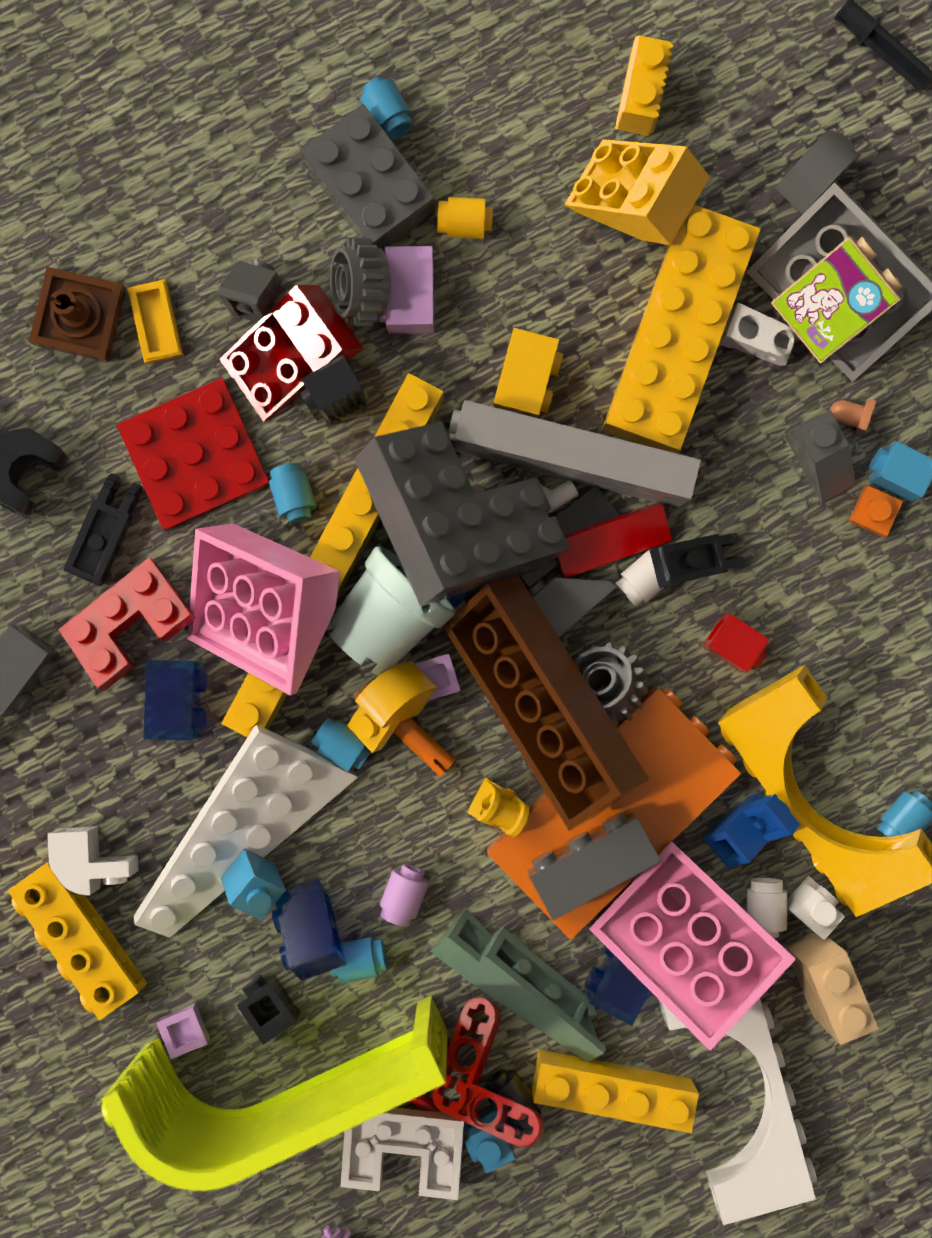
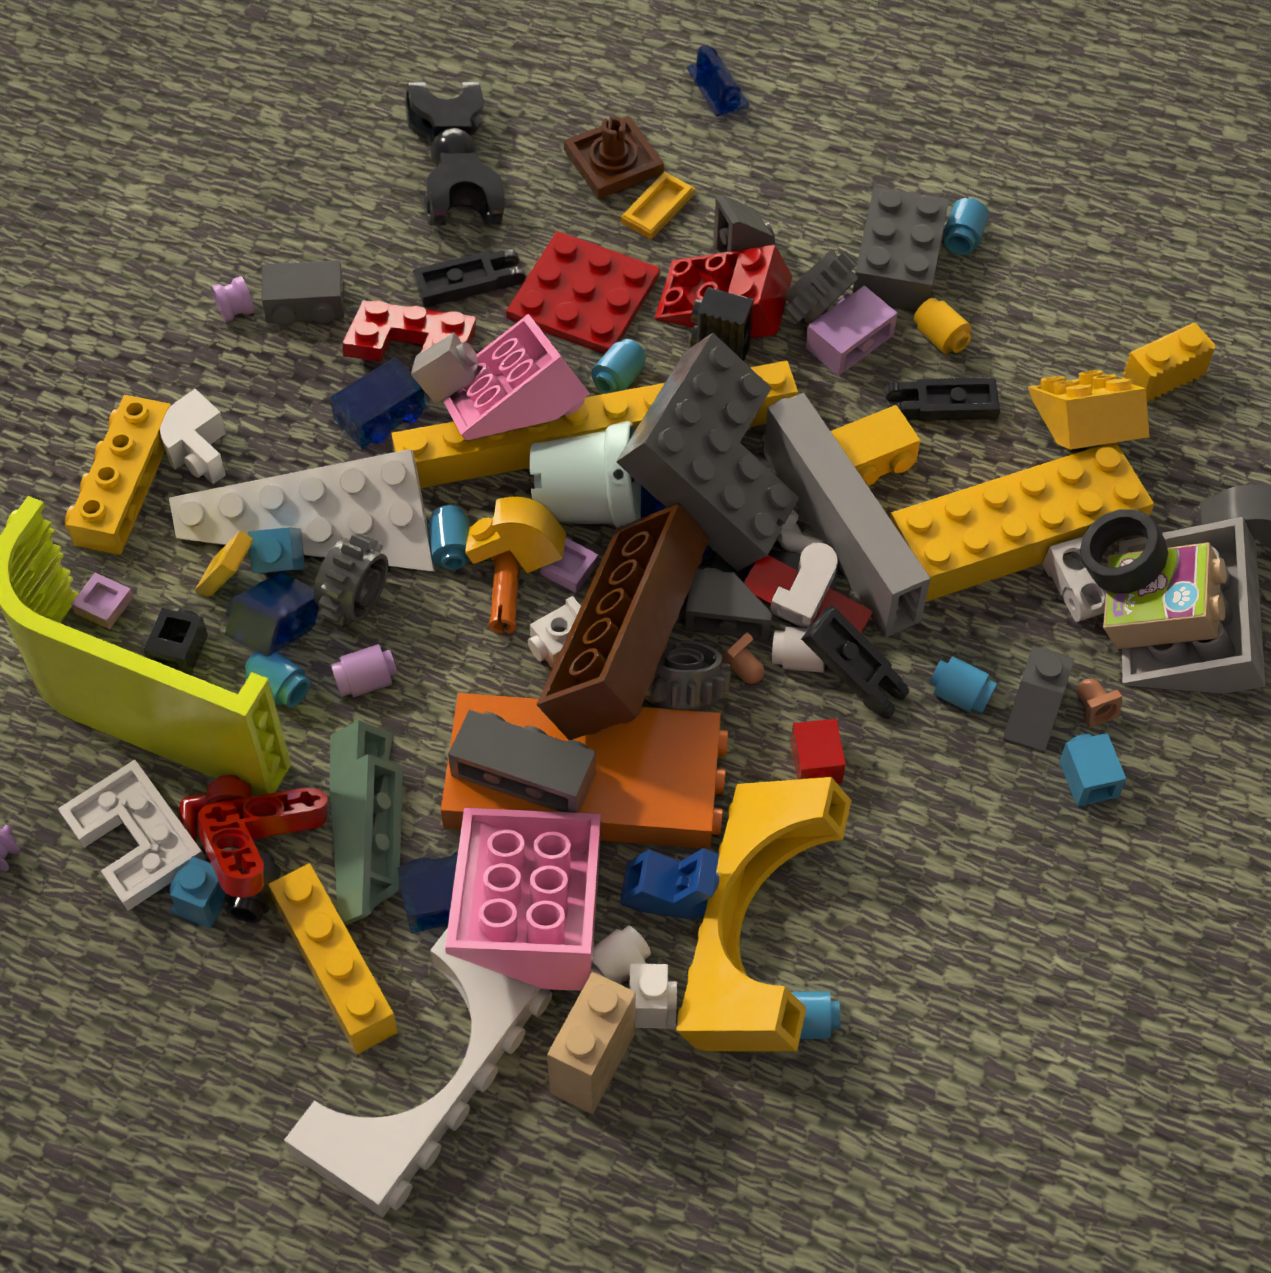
camera: 50 degrees right, 30 degrees down
yellow piece [467,777,529,837] -> none
orange plate [848,485,903,537] -> none
none -> yellow tile [194,530,253,597]
none -> dark grey gear [314,533,388,627]
none -> light grey brick [411,332,478,404]
none -> white brick [528,596,581,669]
none -> clear blue hinge [687,45,749,117]
none -> nougat piece [722,632,764,684]
none -> white leg [770,542,838,628]
none -> black hinge [884,378,1000,421]
none -> dark azure brick [929,656,997,714]
none -> black tyre [1080,509,1168,593]

